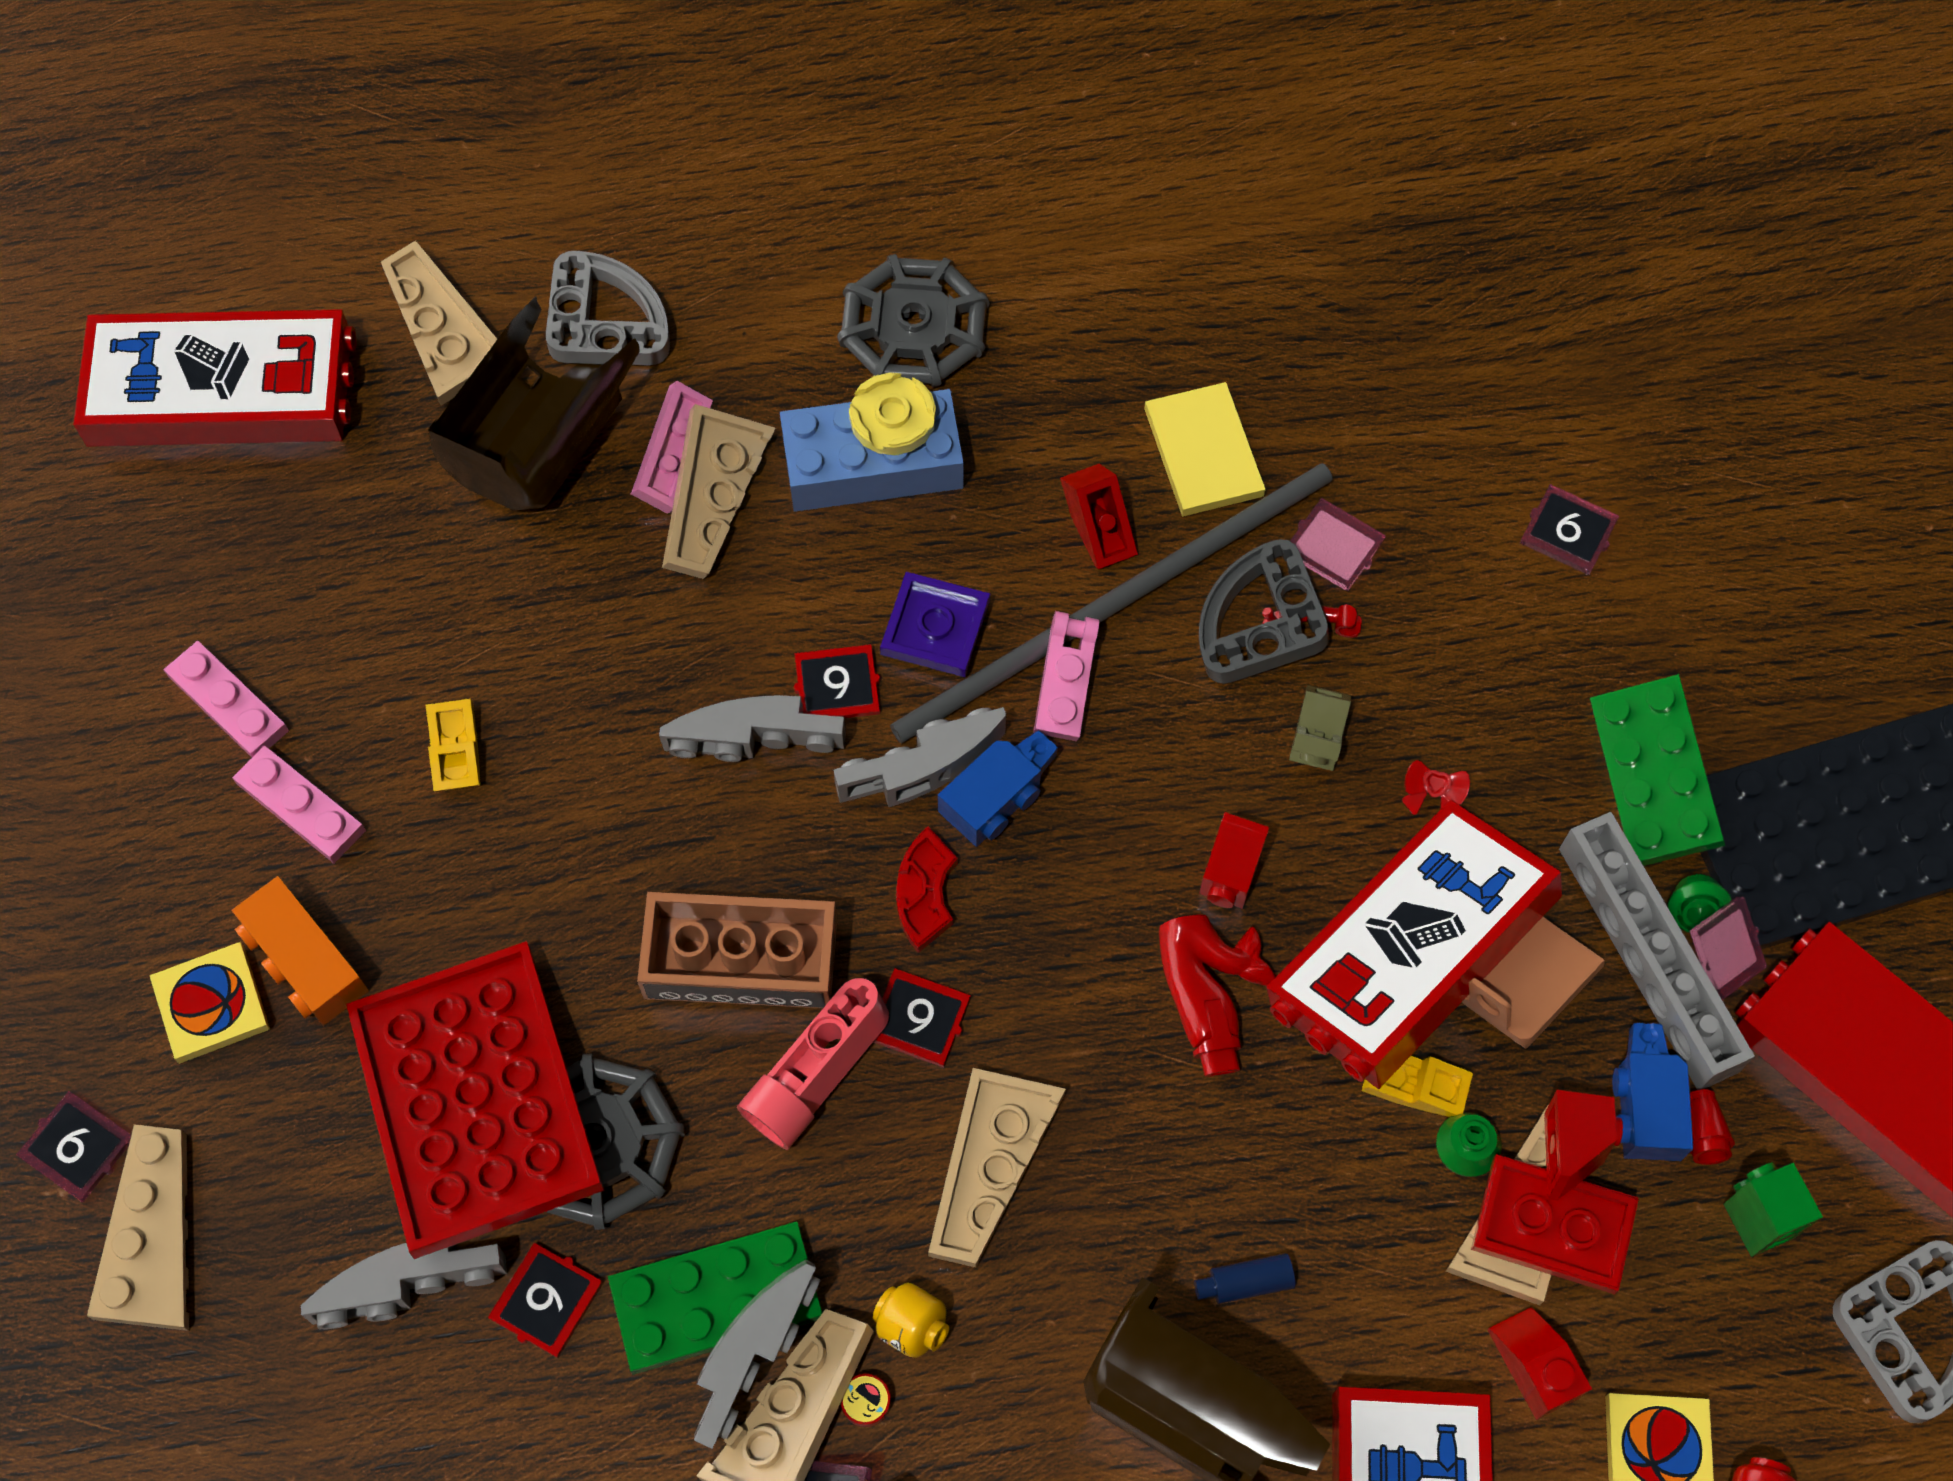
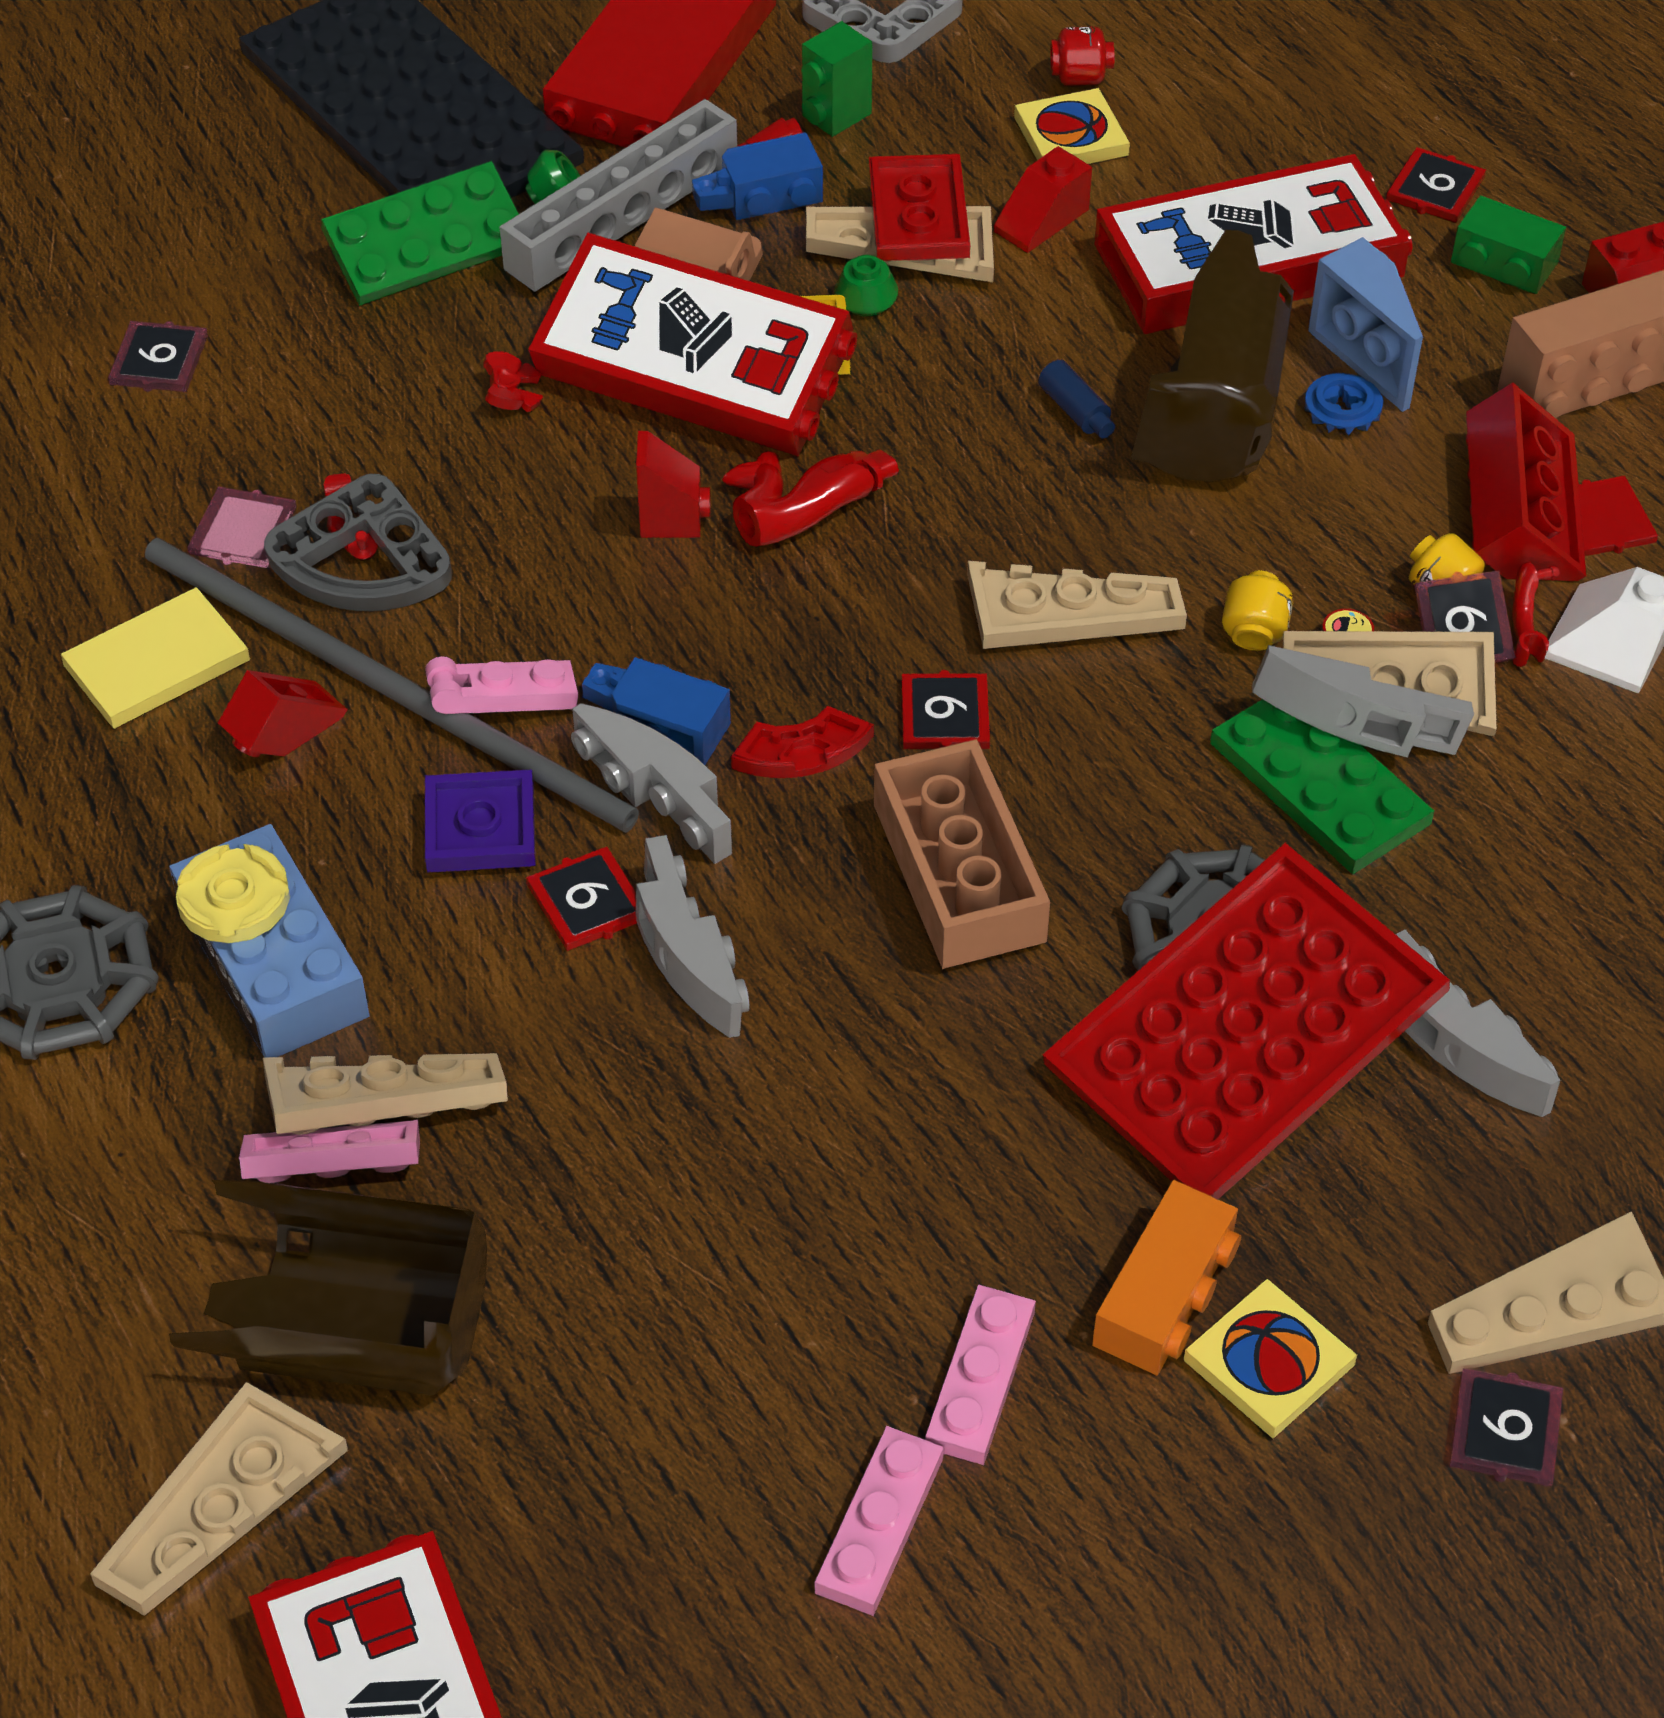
camera: 110 degrees left, 15 degrees down
yellow slope [426,699,480,792] -> none
piece [488,1243,603,1358] -> none
light grey beam [546,251,670,365] -> none
coral beam [737,978,889,1150] -> none
olive brick [1289,685,1351,771] -> none
red slope [1544,1090,1623,1200] -> none
clear pink piece [1690,897,1767,1000] -> none

